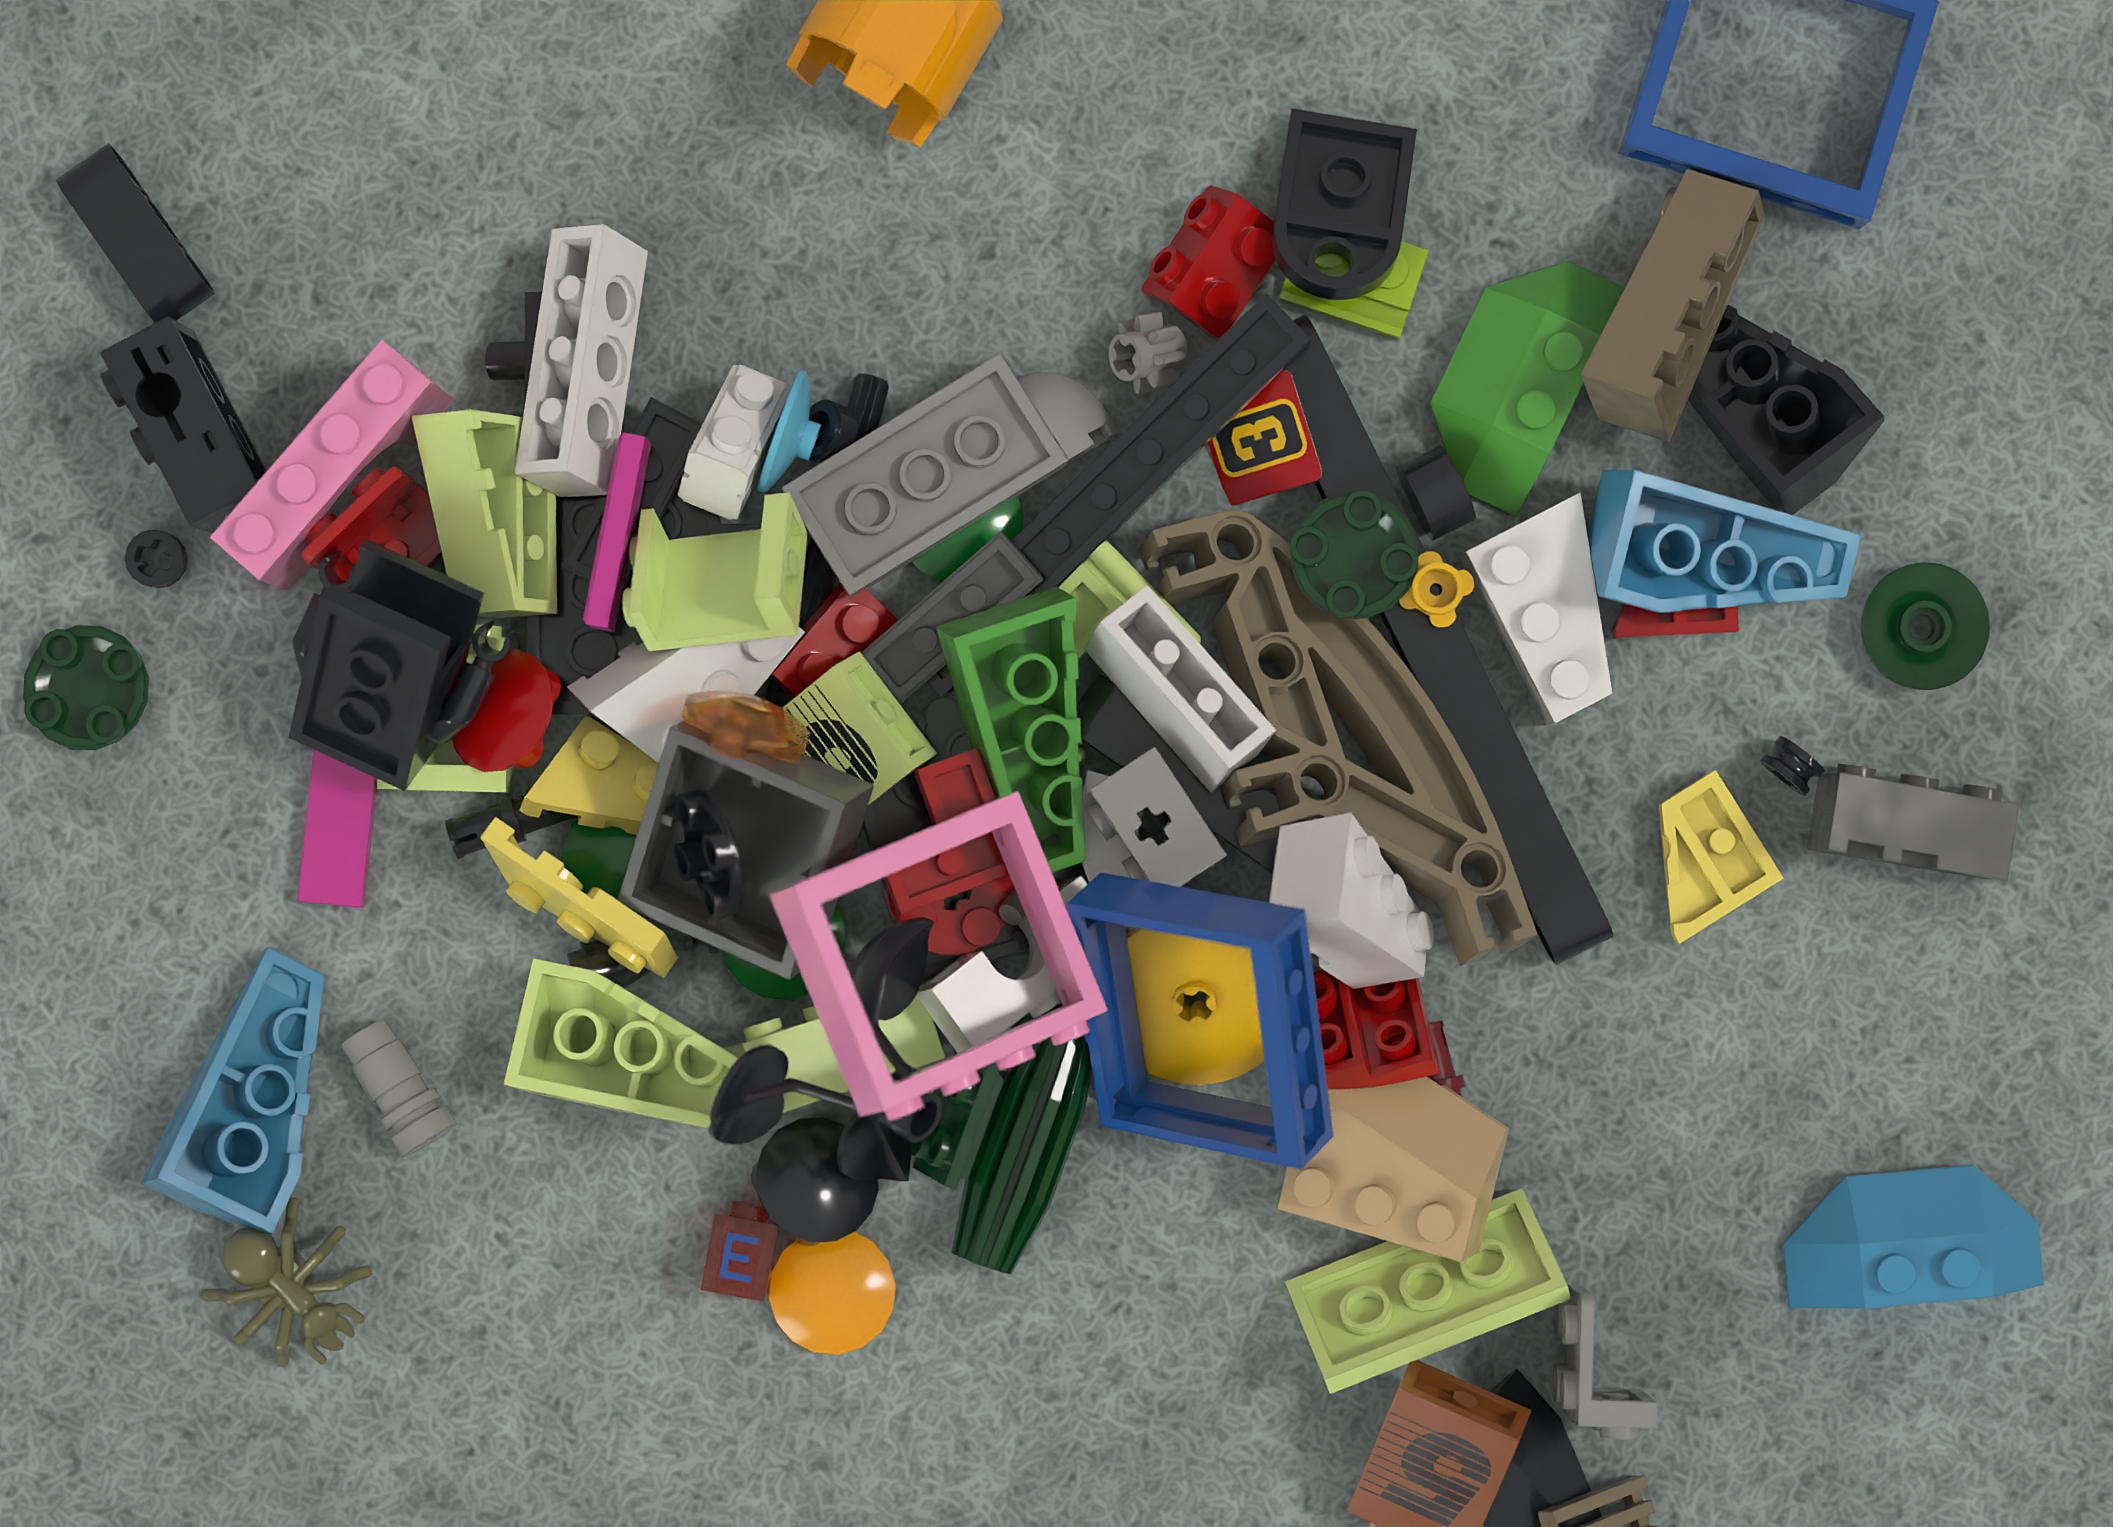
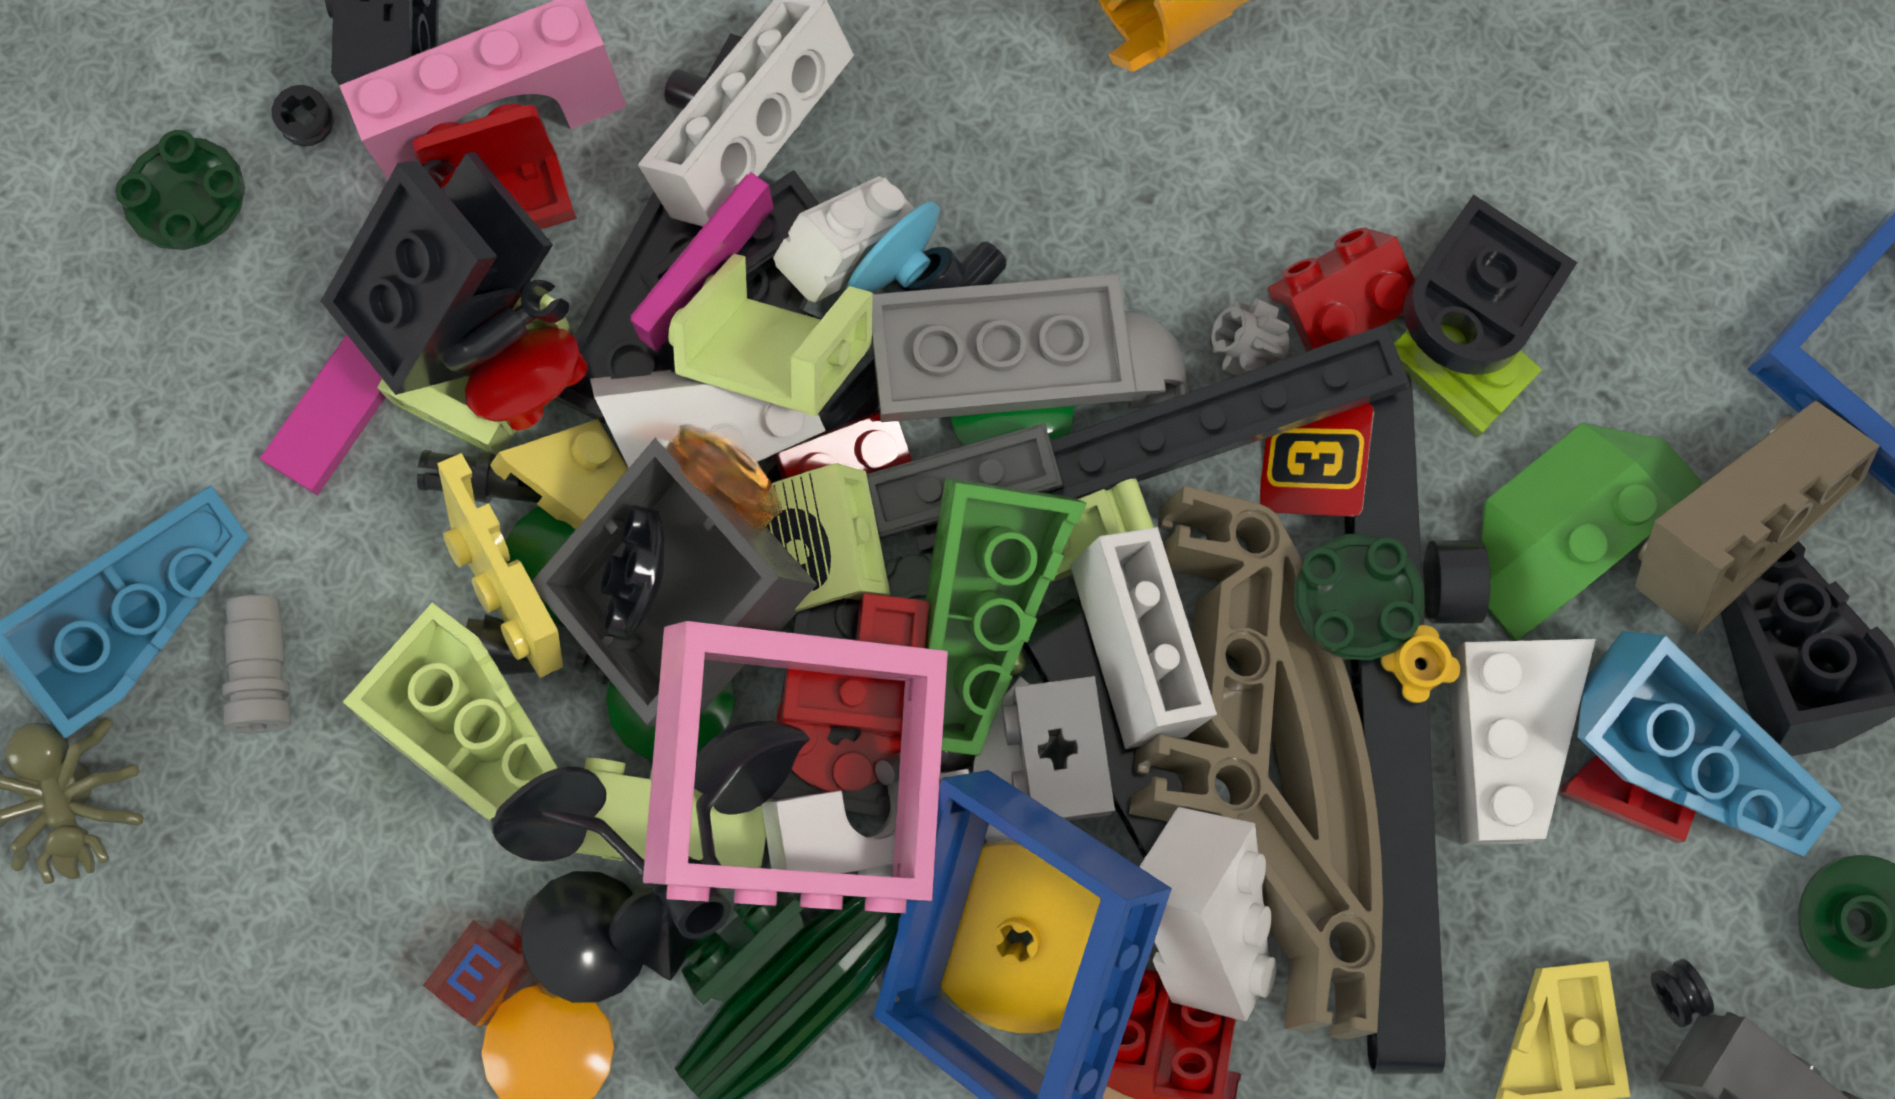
camera: 25 degrees right, 10 degrees down
yellowish green wedge [411,409,557,618] -> none

